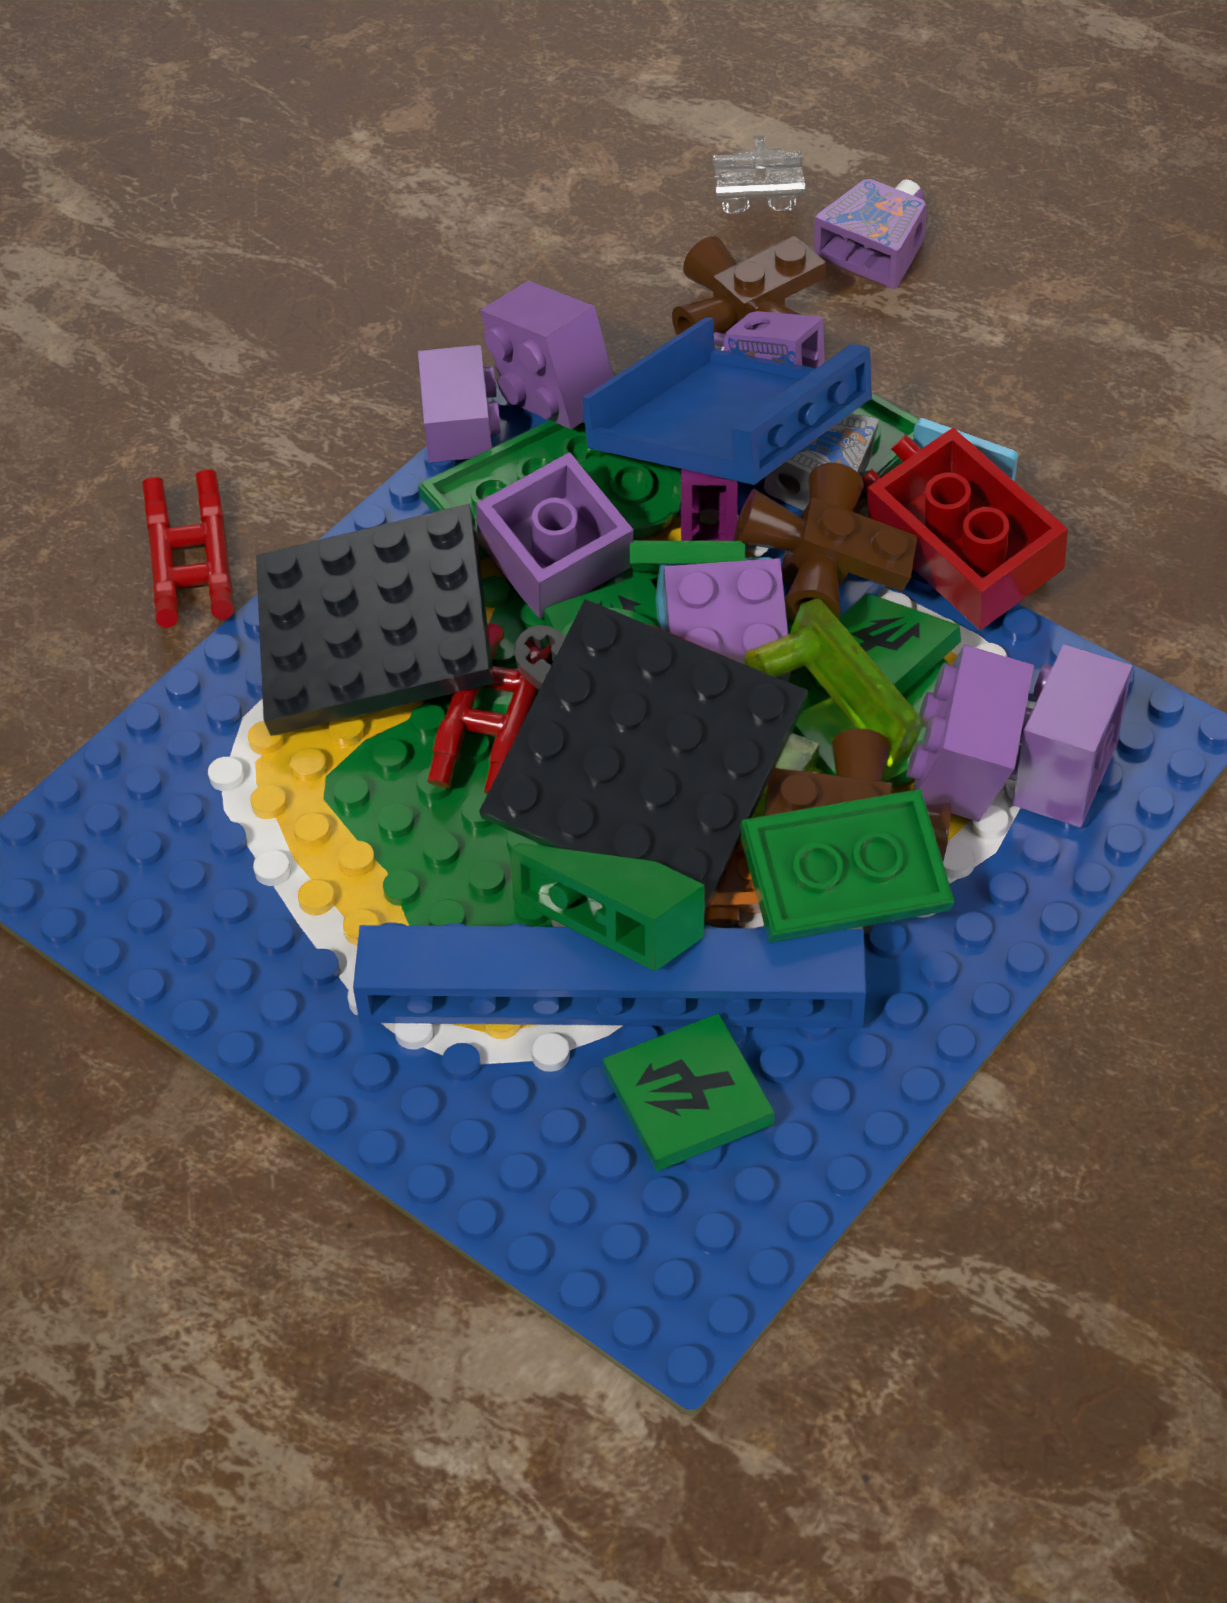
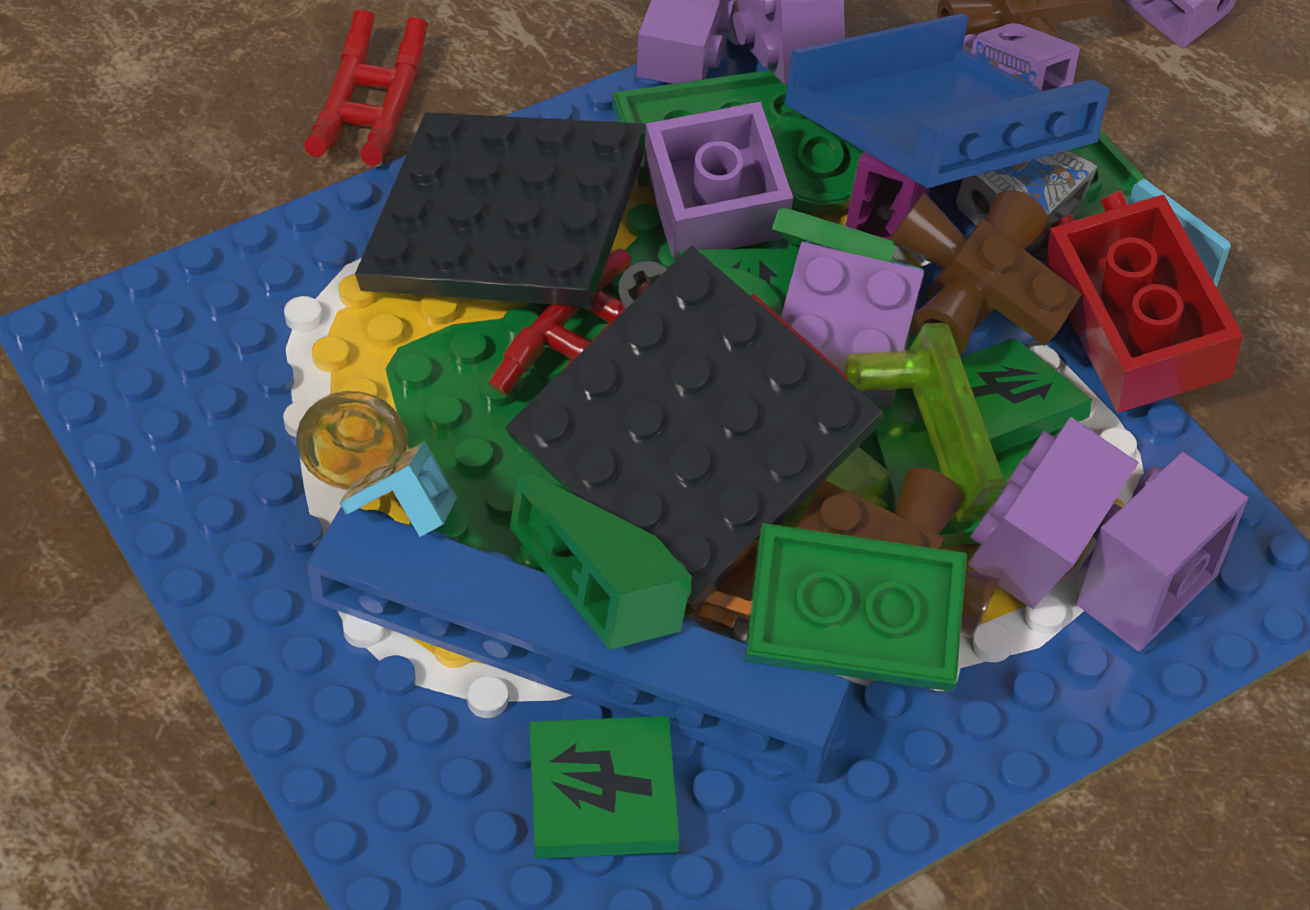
camera: 15 degrees right, 0 degrees up
none -> clear yellow hat [296,391,407,490]
none -> medium azure panel [339,442,457,537]

